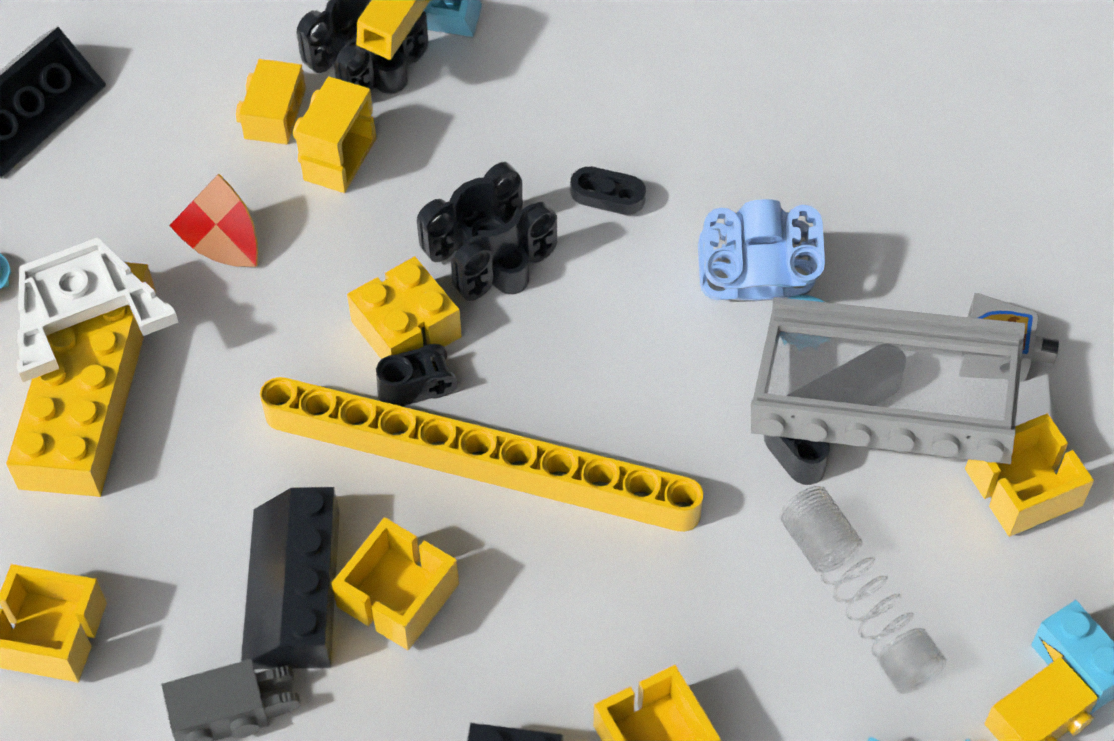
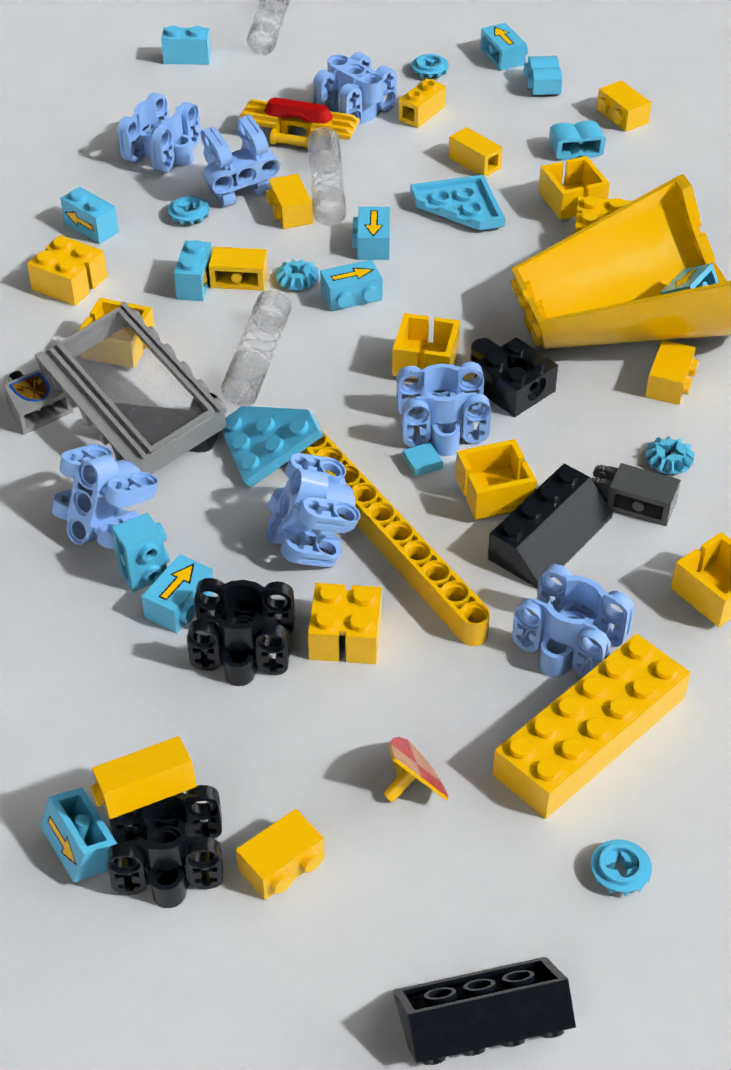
camera: 140 degrees left, 10 degrees down
white wing [17,237,179,382] -> none
yellow piece [293,76,377,193] -> none
black piece [376,344,458,407] -> none
black plate [570,166,646,215] -> none
none -> medium azure brick [112,512,170,592]
none -> medium azure brick [141,554,214,633]
none -> medium azure plate [222,406,324,488]
none -> light blue piece [267,453,360,567]
none -> light blue piece [396,362,491,456]
none -> medium azure tile [402,442,443,477]
none -> light blue piece [512,564,634,677]

